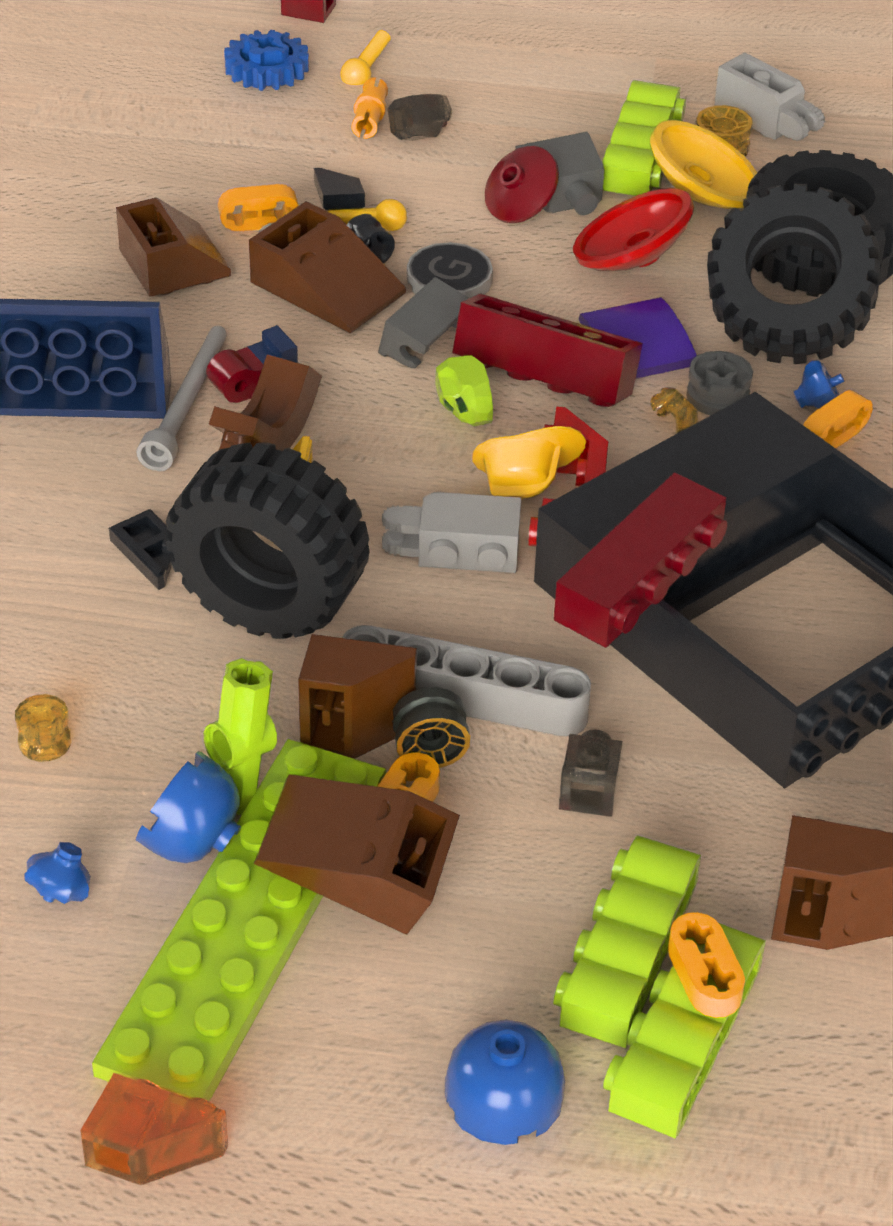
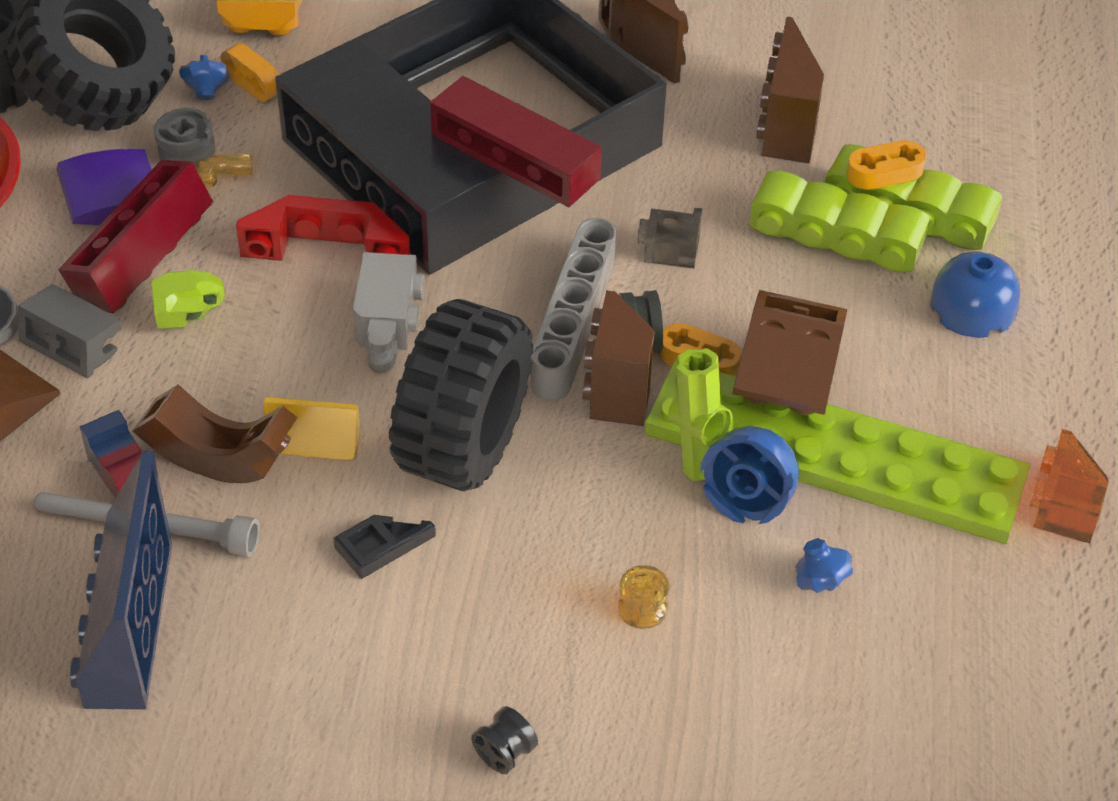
camera: 90 degrees left, 5 degrees up
yellow piece [472,426,586,499] -> none

